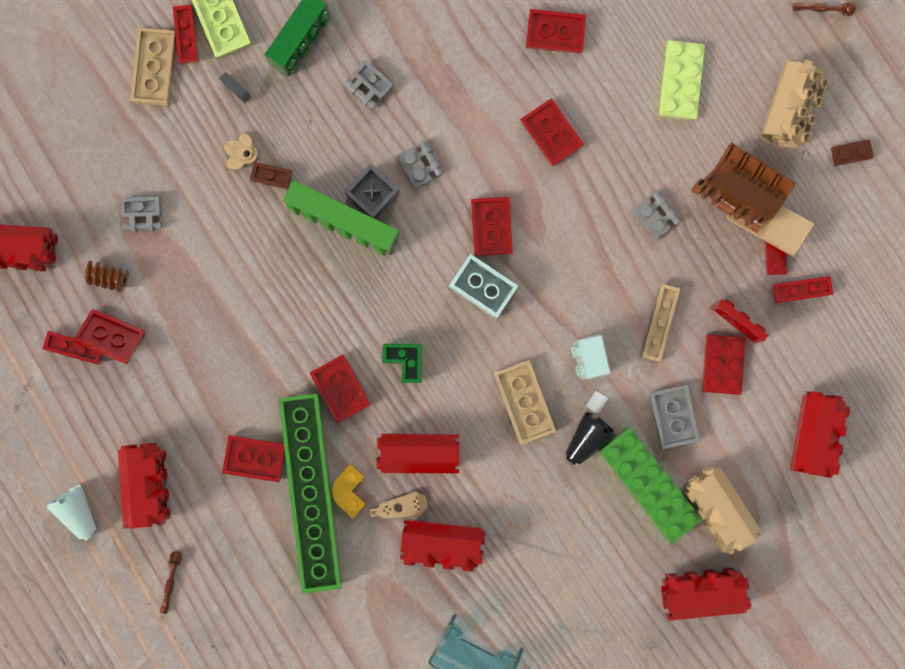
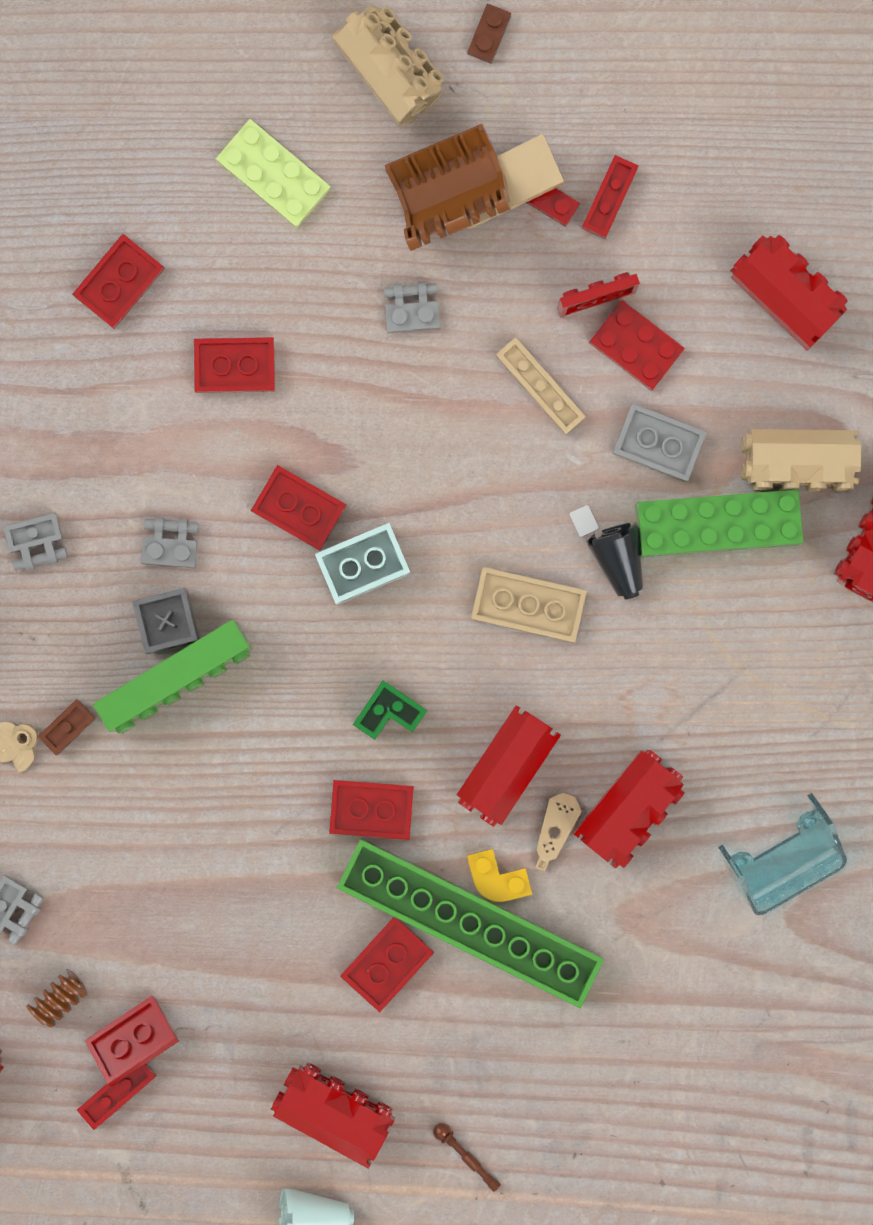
camera: 55 degrees left, 0 degrees up
light aqua brick [570,335,610,380] -> none

